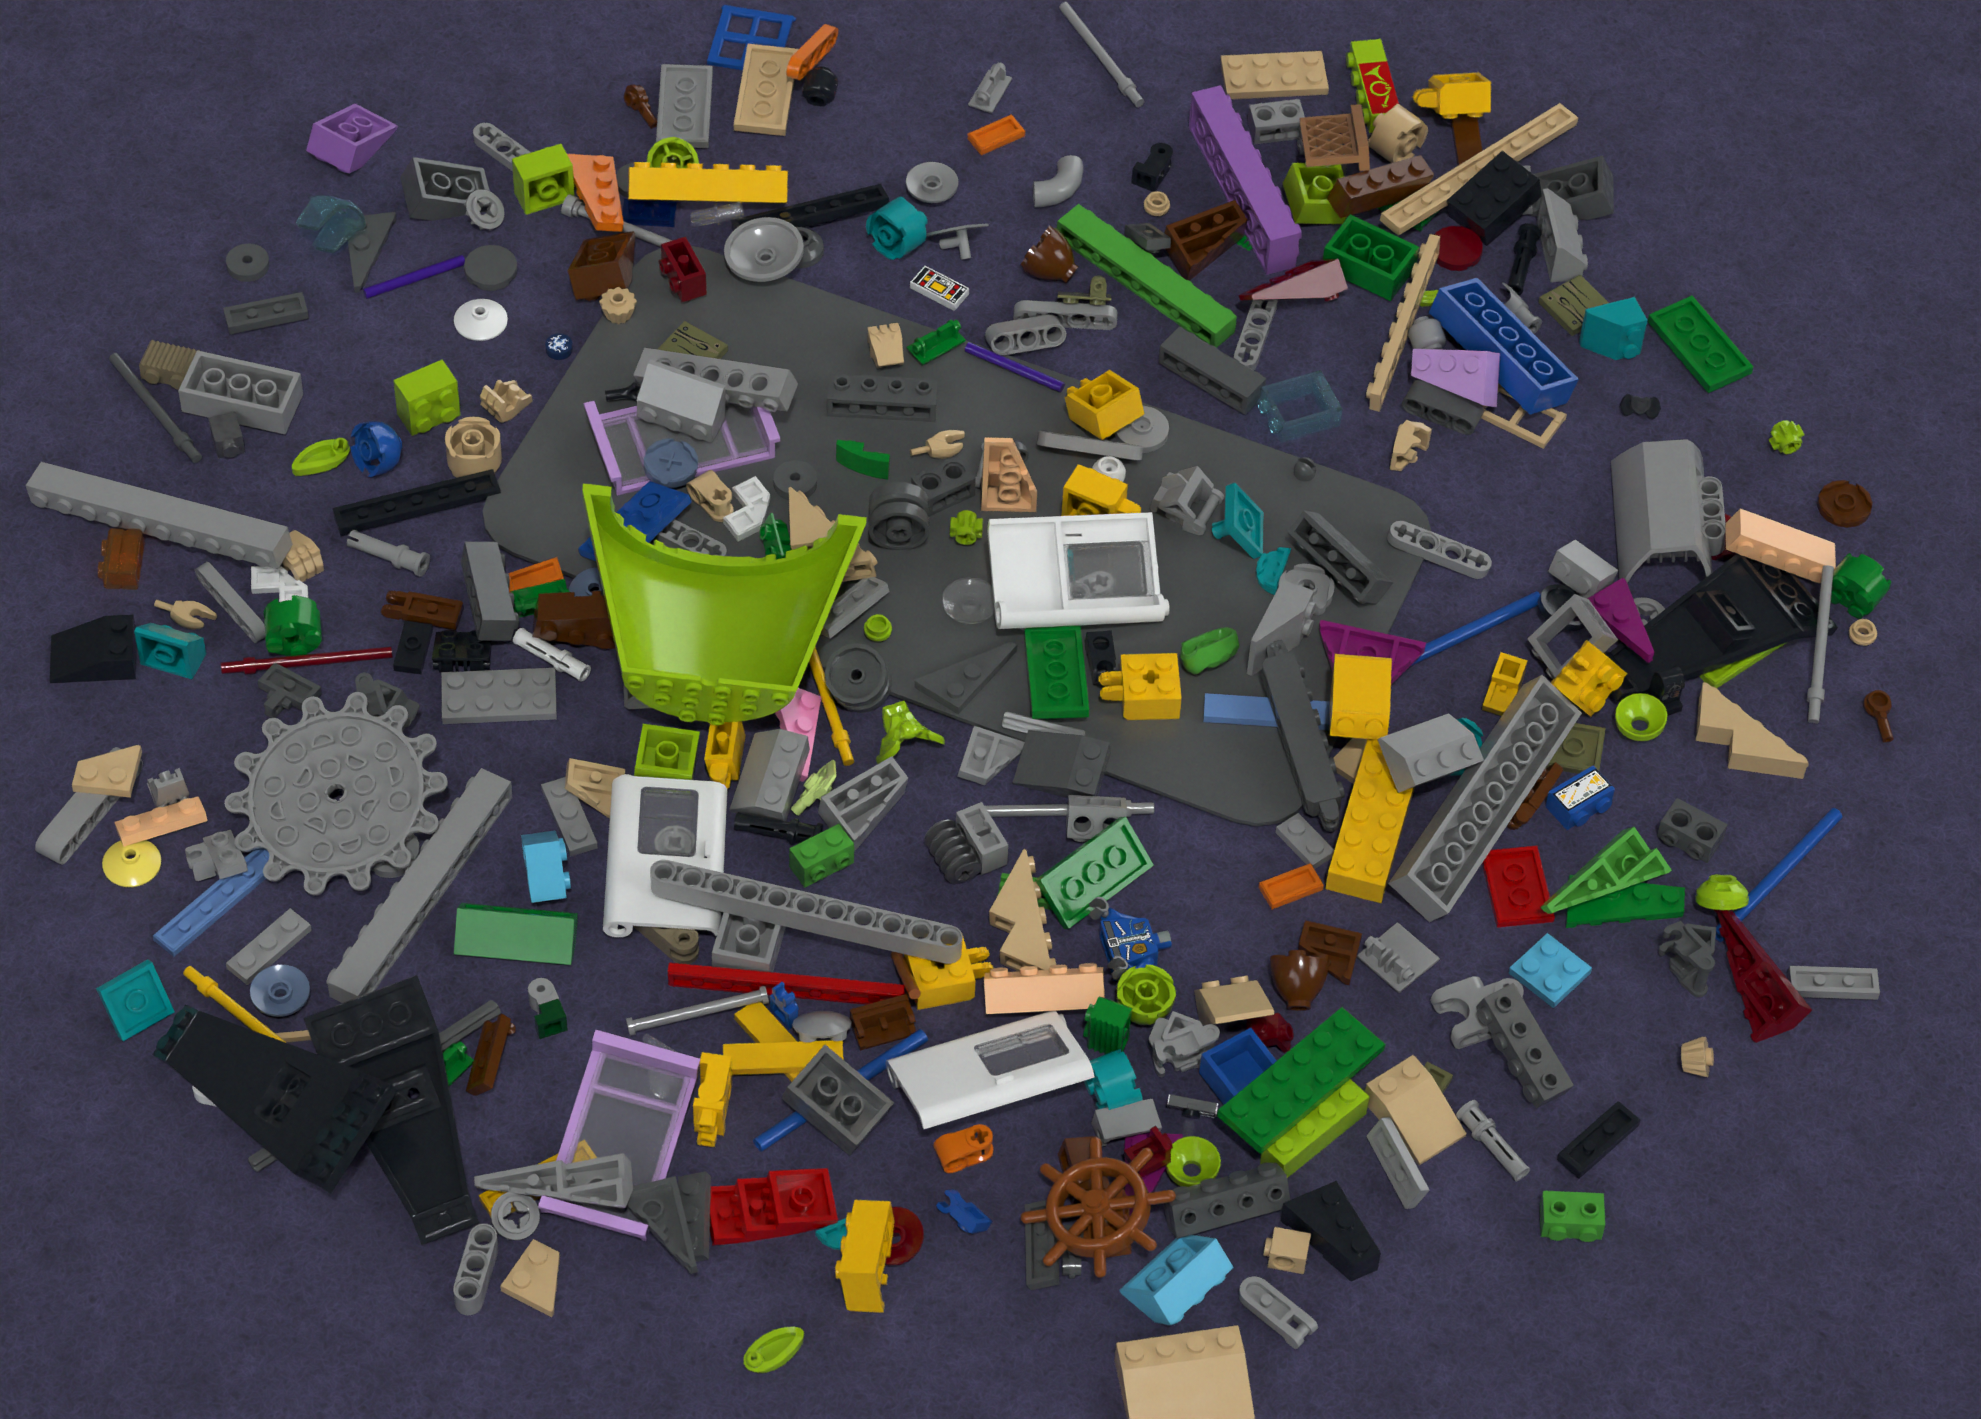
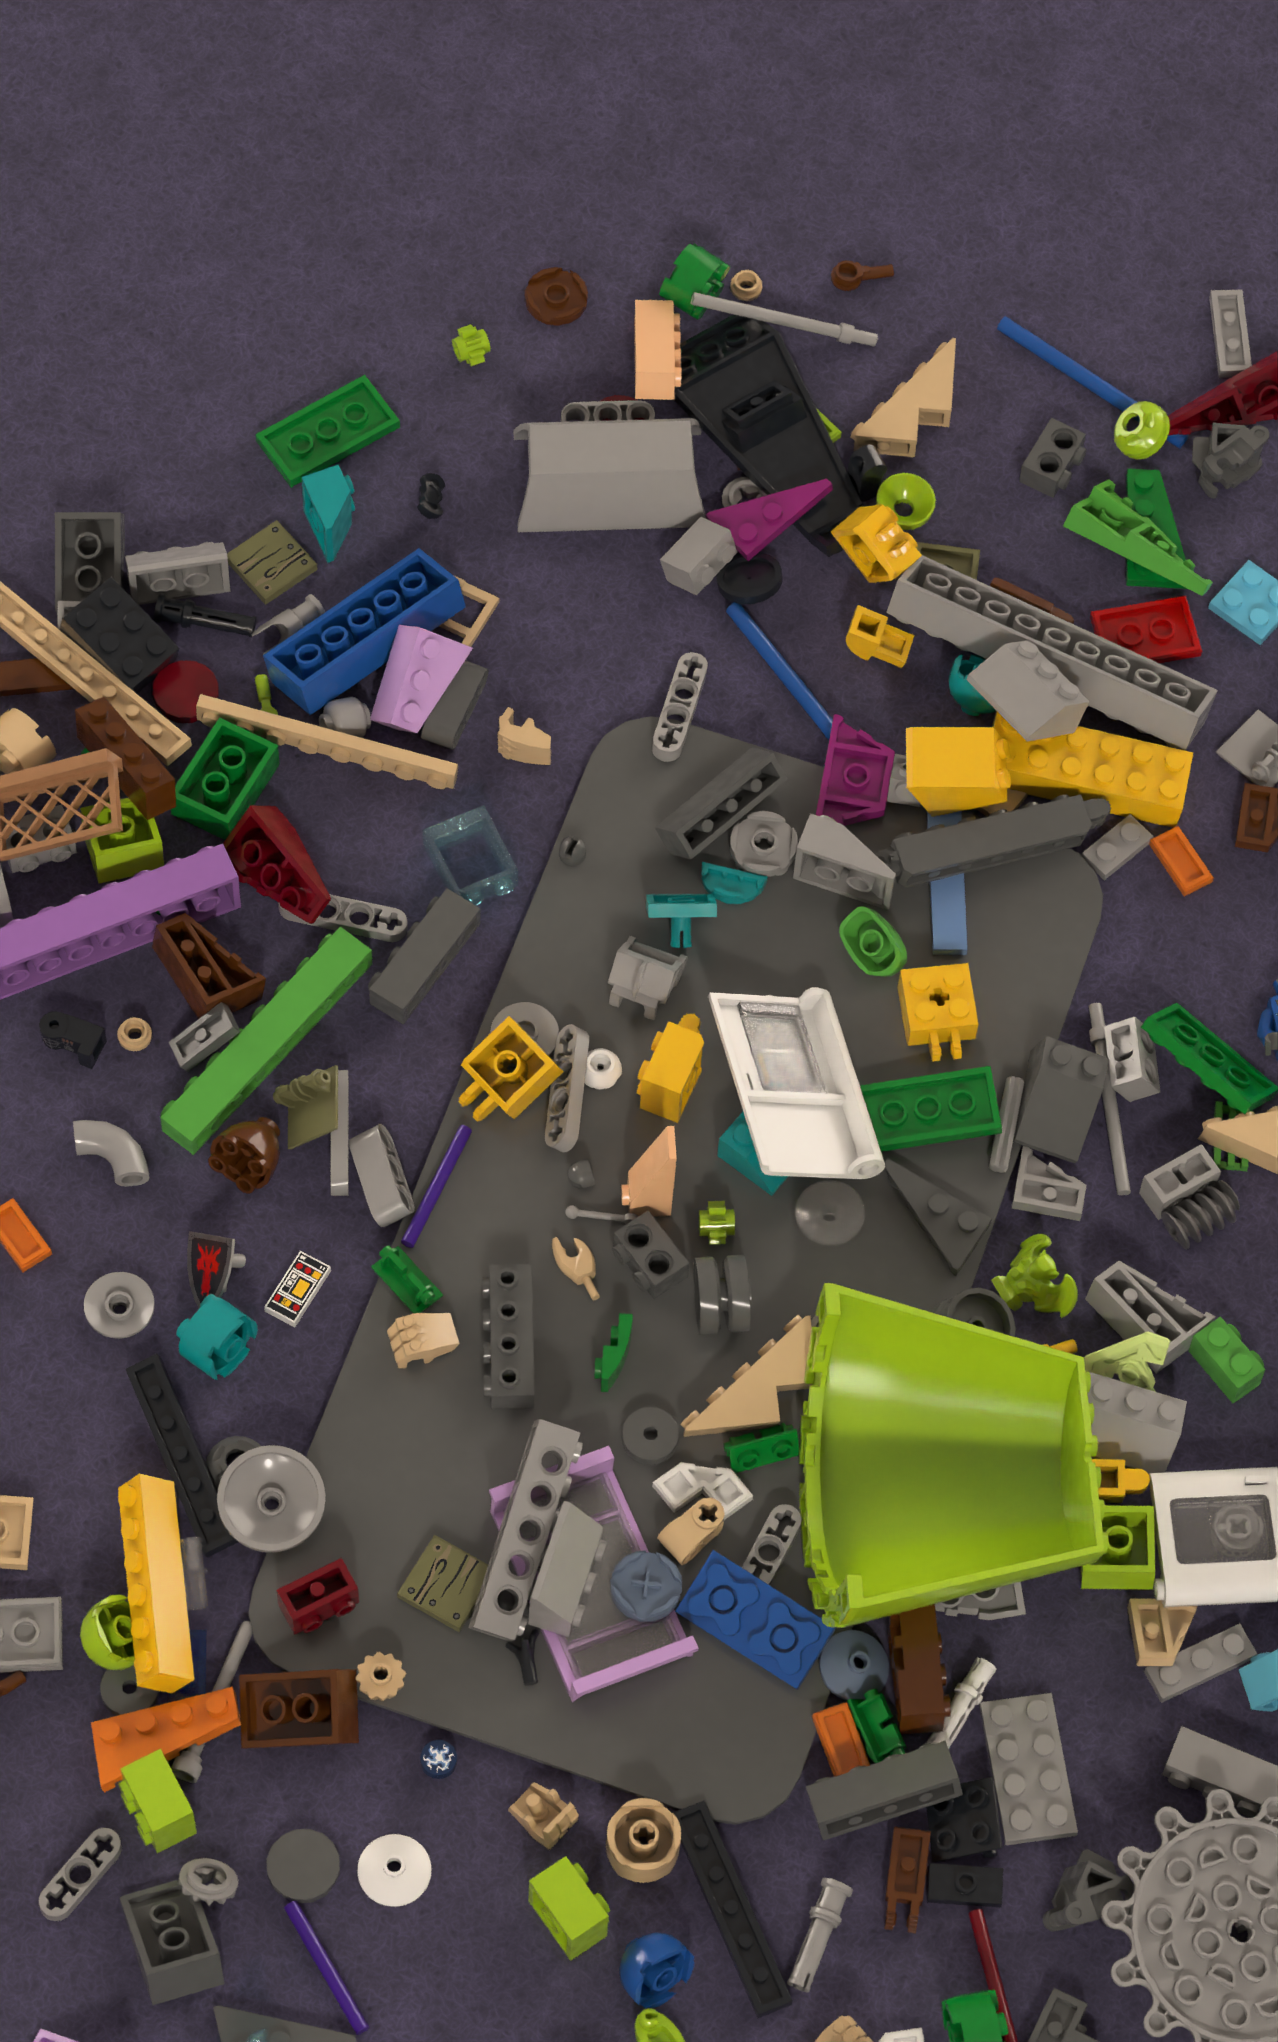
camera: 95 degrees left, 10 degrees up
black pin [734,812,823,844] -> none
black leg [1085,630,1117,684] -> none
light grey window [1528,594,1618,679] -> none
brick [1546,765,1615,830] -> none

